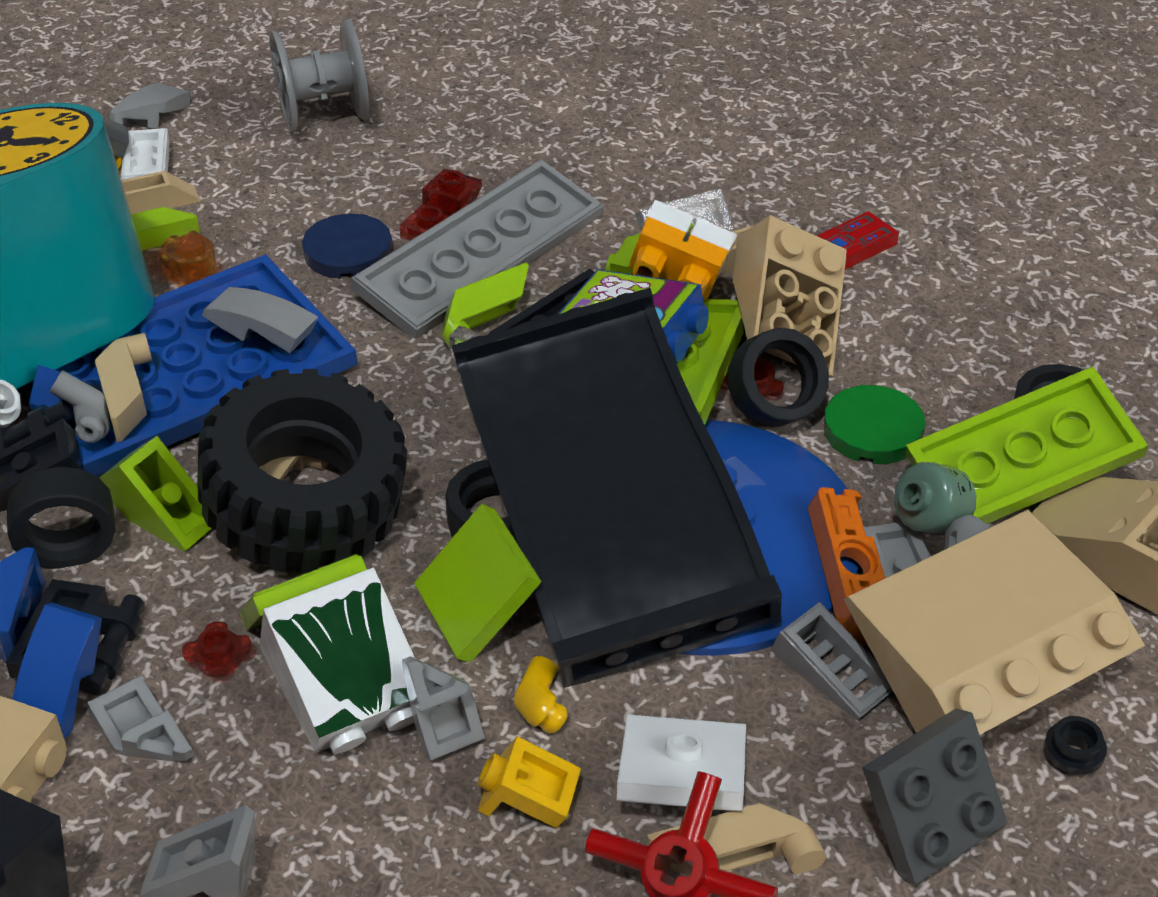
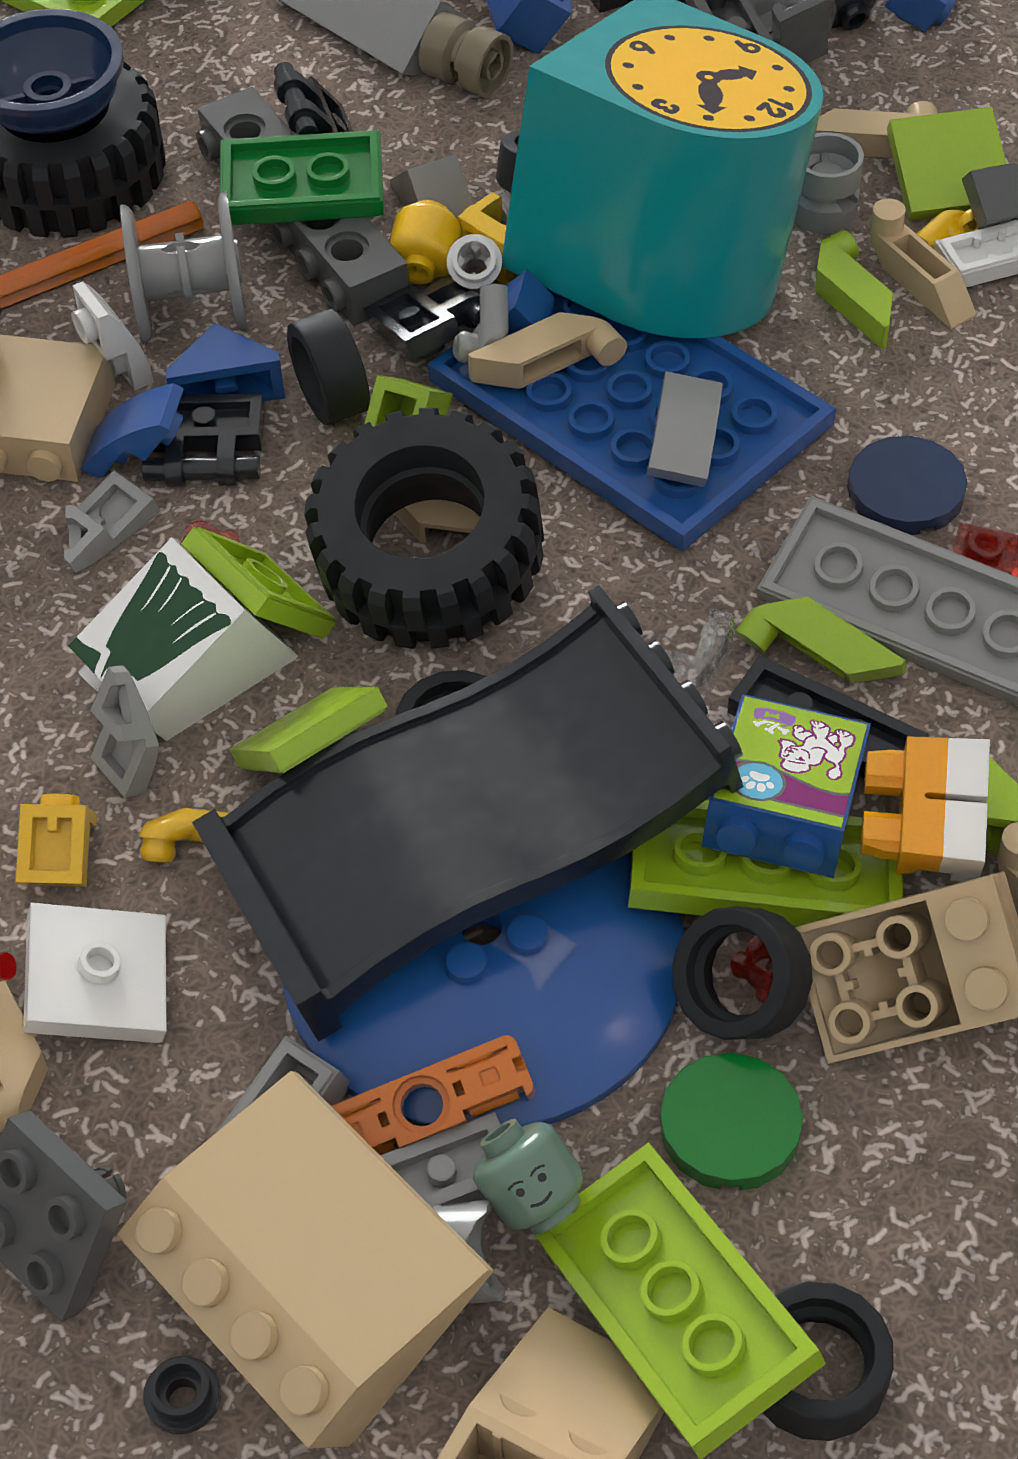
camera: 80 degrees right, 10 degrees up
clear orange plate [158,230,218,287] -> none

